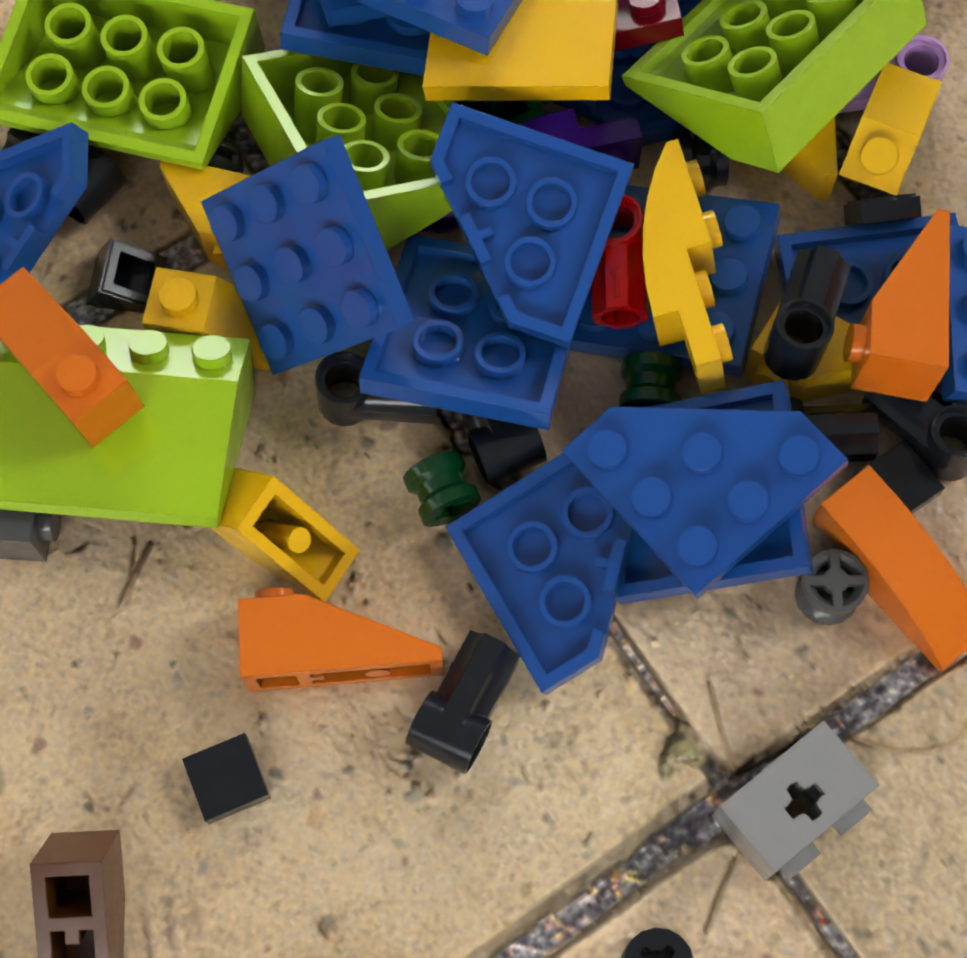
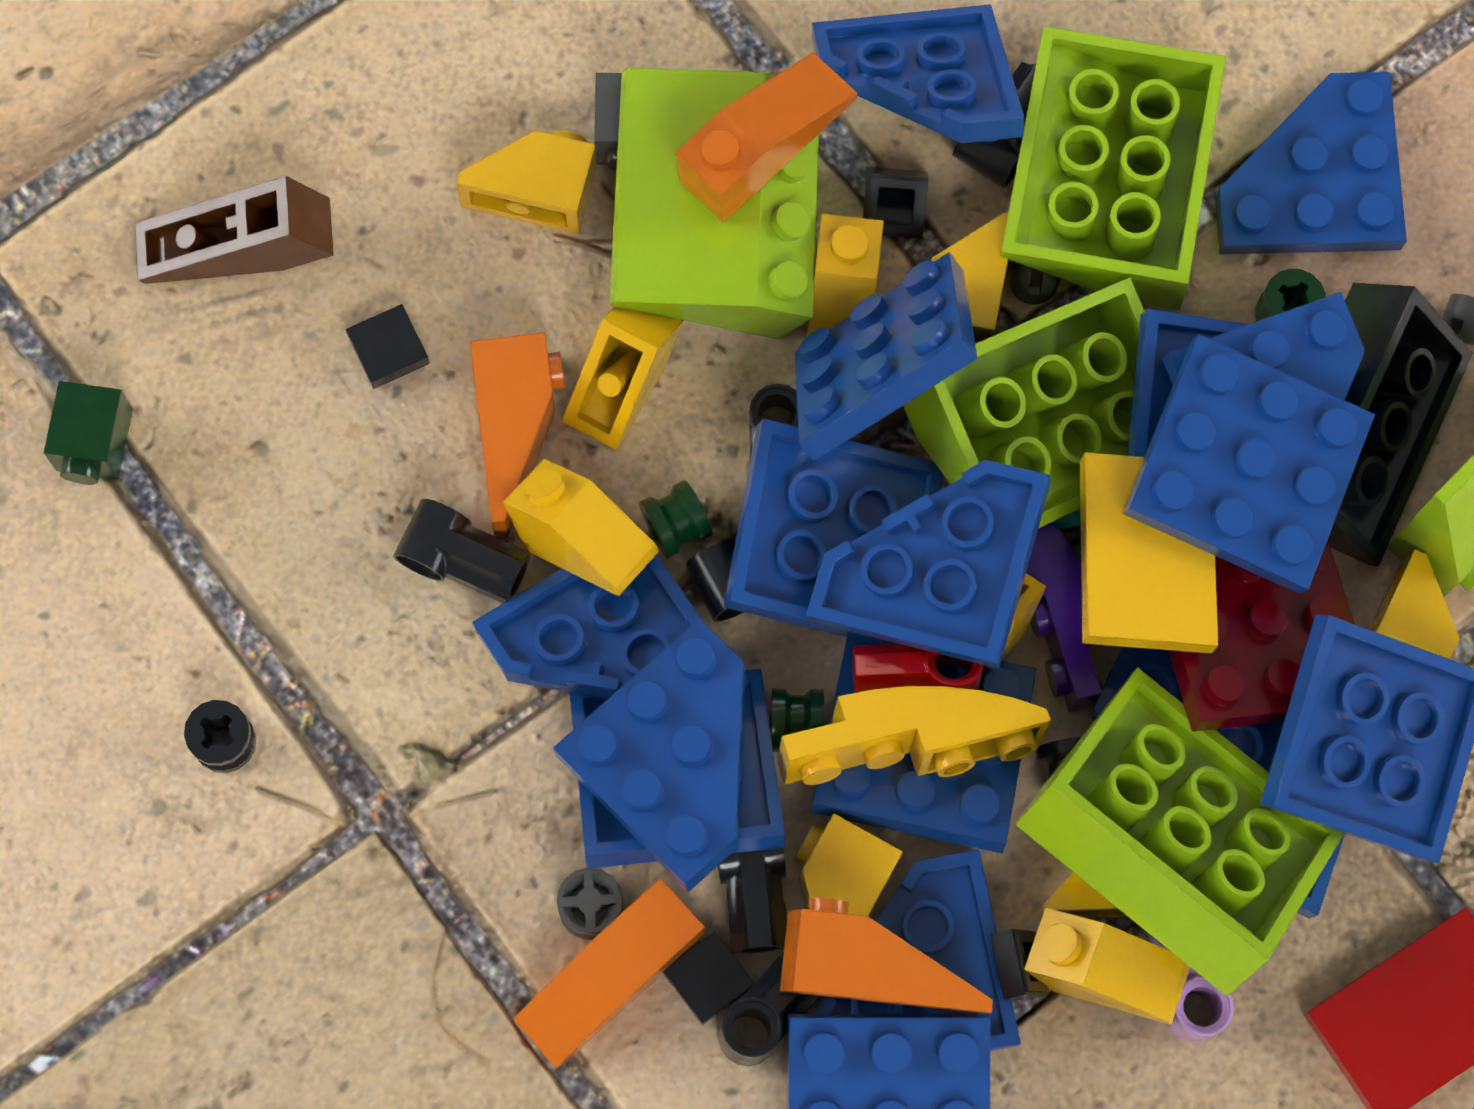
camera: 80 degrees right, 5 degrees up
light grey brick [712,720,880,880] -> none
black piece [763,245,851,381] -> none
none -> yellow slope [456,130,597,234]
none -> yellow slope [503,459,659,596]

